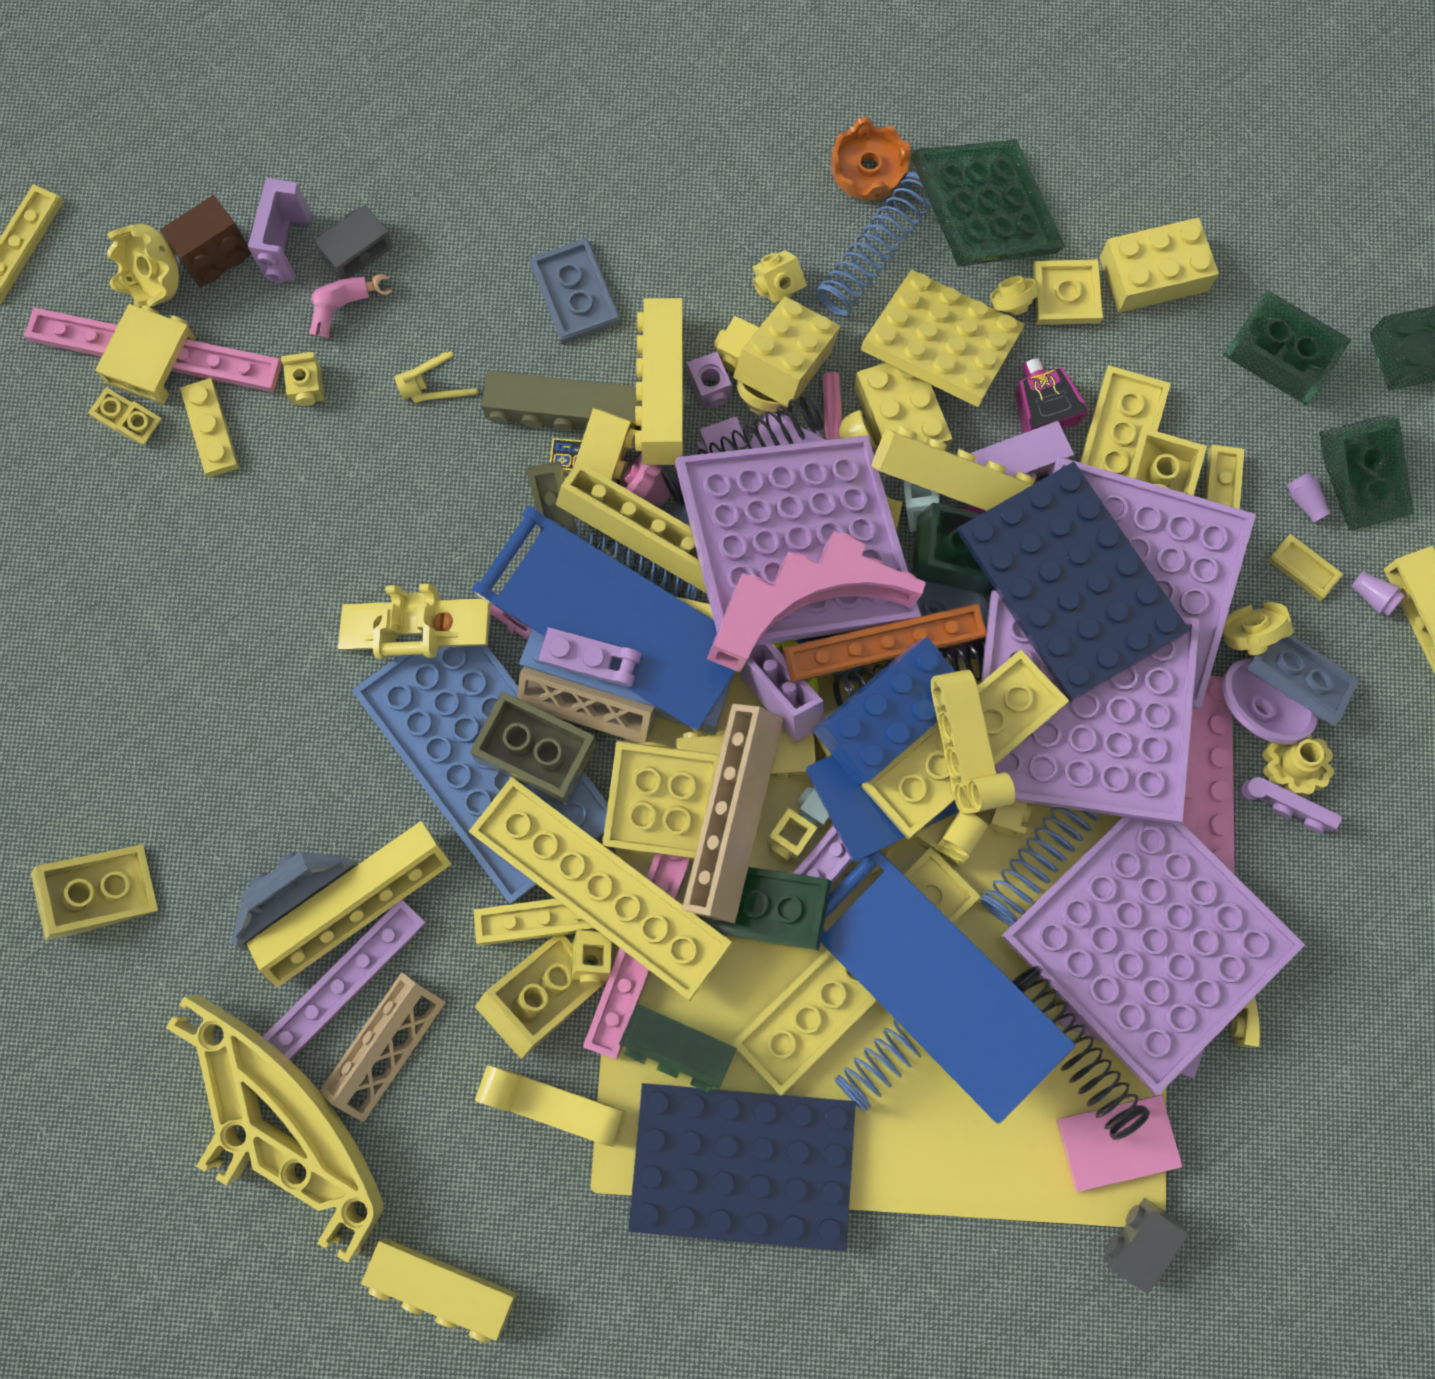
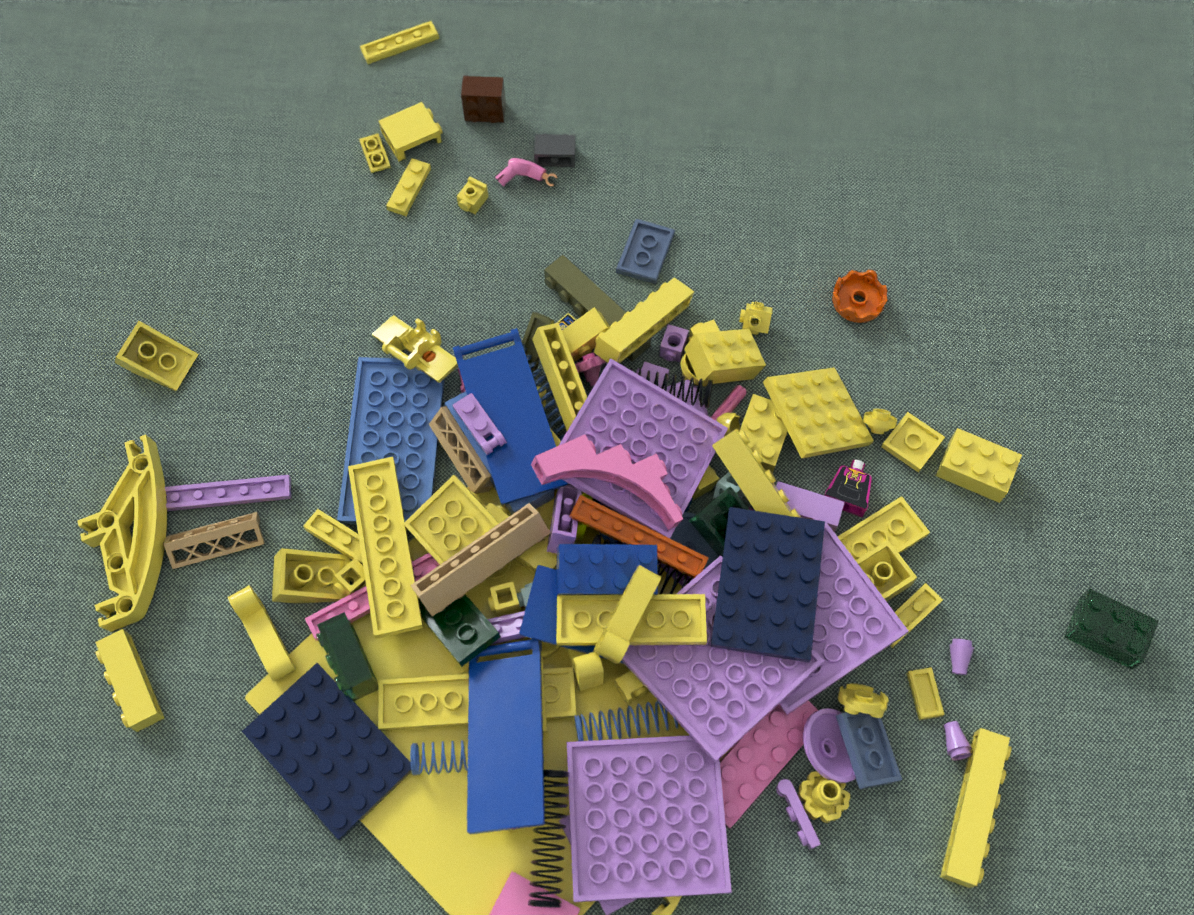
camera: 40 degrees right, 10 degrees down
bright pink plate [24,308,282,393] -> none
light yellow plate [106,223,179,308] -> none
sand blue wedge [232,851,357,950] -> none
light yellow brick [246,821,452,988] -> none
lavender panel [248,178,312,283] -> none
light yellow plant [394,351,479,404] -> none
olive brick [470,691,598,805] -> none
medium blue piece [817,172,939,316] -> none
clear green plate [910,140,1065,267] -> none
clear green brick [1223,289,1351,405] -> none
clear green slope [1319,415,1414,531] -> none

